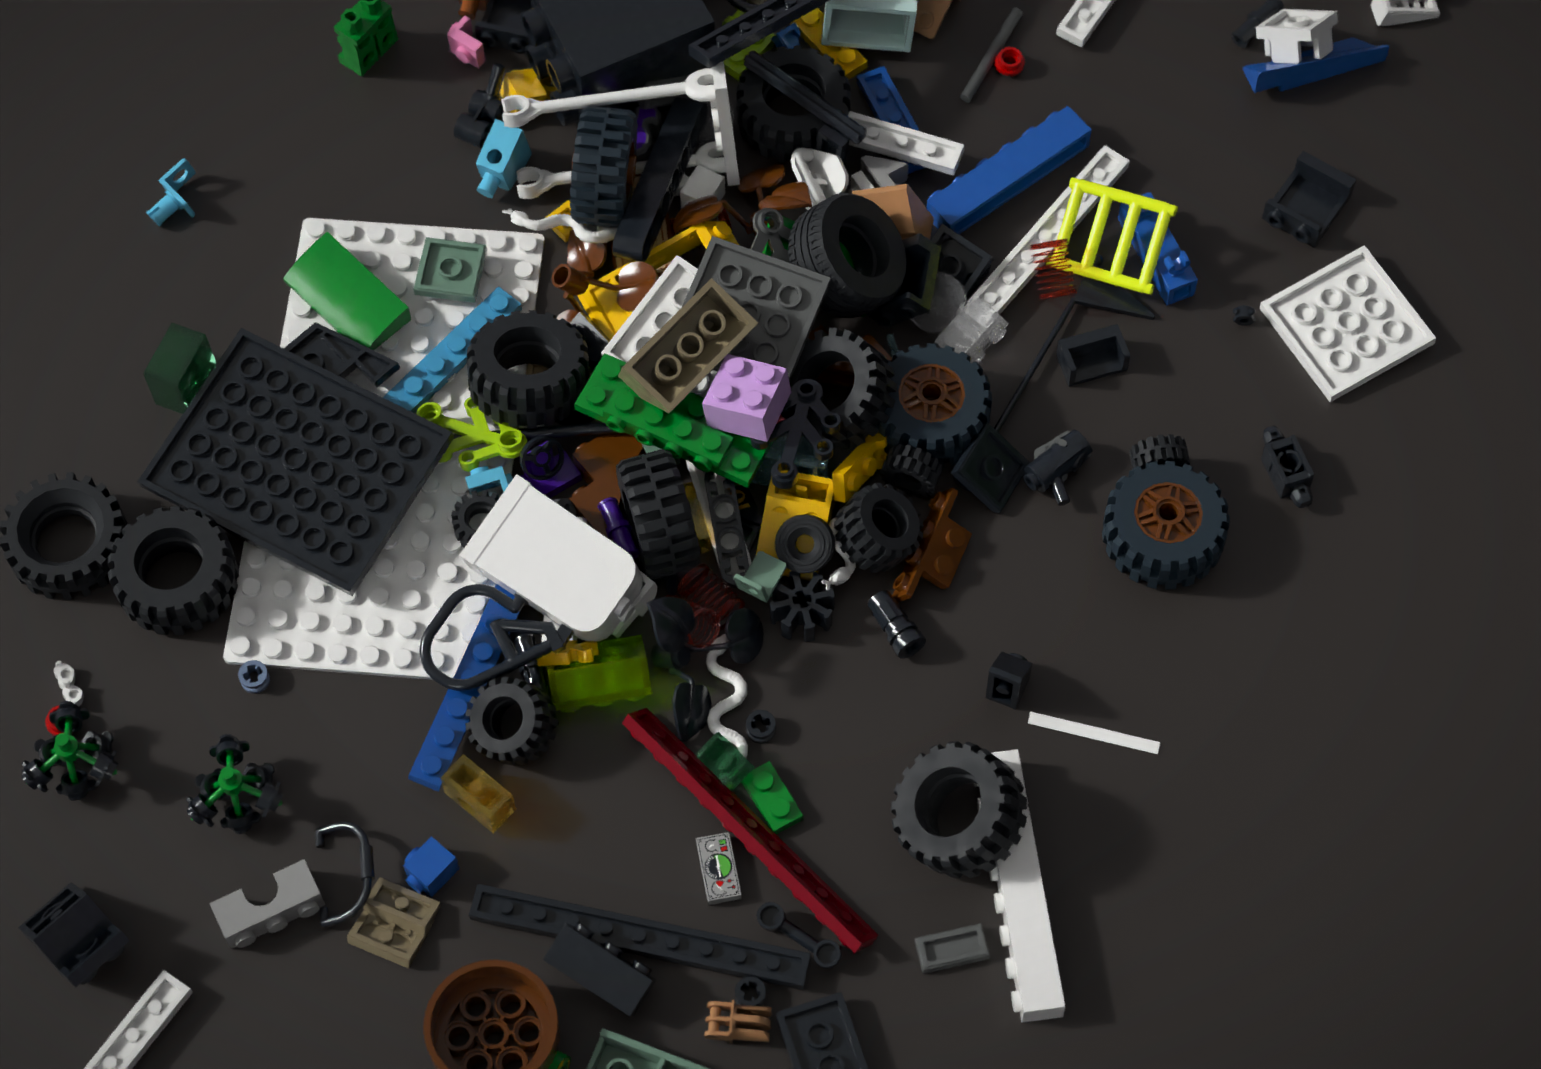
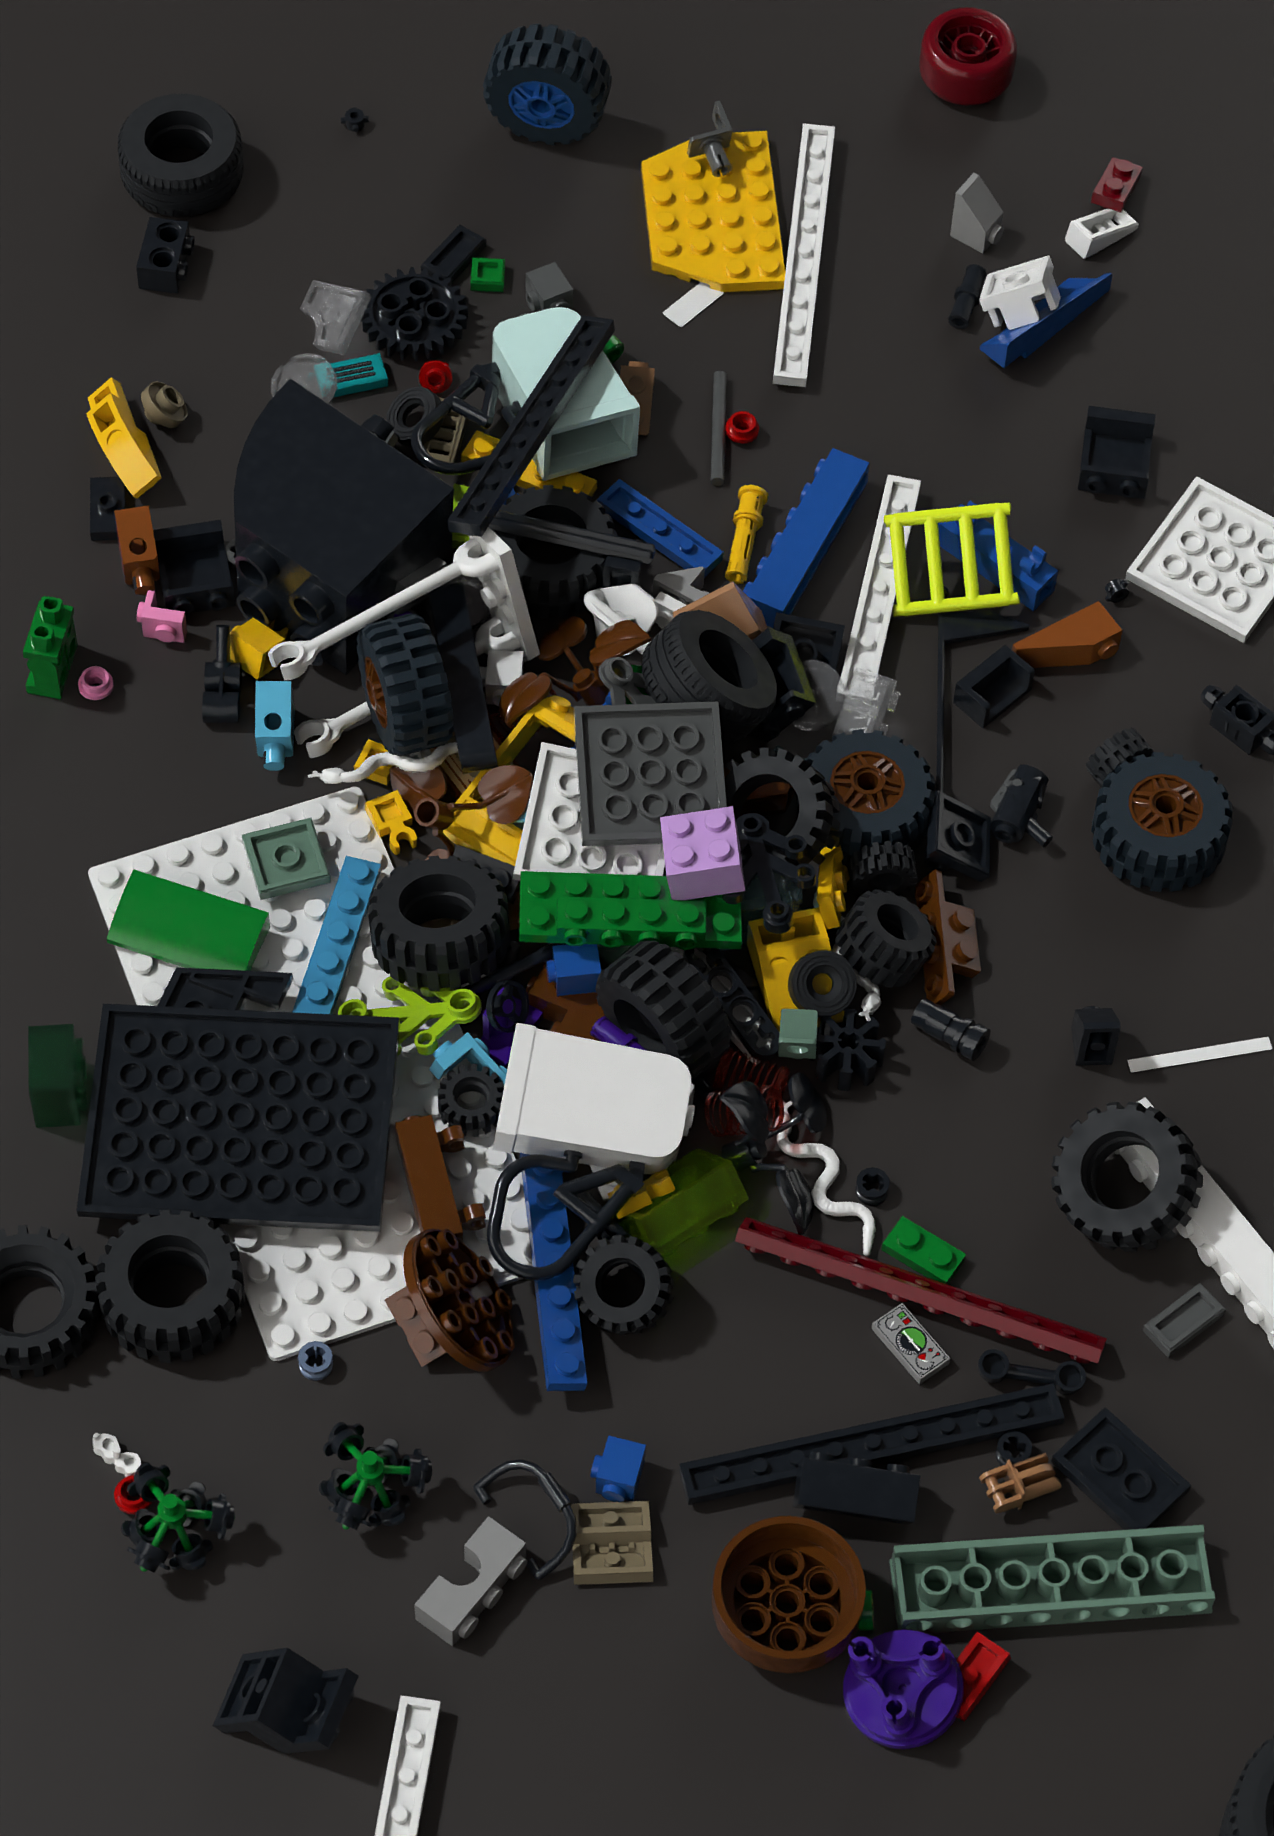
camera: 30 degrees left, 5 degrees down
clear yellow brick [440,754,516,833] -> none
dark tan slope [618,278,758,413] -> none
clear green bracket [696,732,755,791] -> none
white plate [846,111,964,176] -> none
clear red piece [1030,239,1077,300] -> none
none -> bright pink plate [78,666,114,700]
none -> yellow plate [365,790,417,855]
none -> reddish brown bracket [385,1229,515,1372]
none -> reddish brown brick [395,1114,486,1241]
none -> blue brick [546,944,601,996]
none -> yellow pin [725,485,768,584]
none -> dark orange slope [1012,601,1123,668]

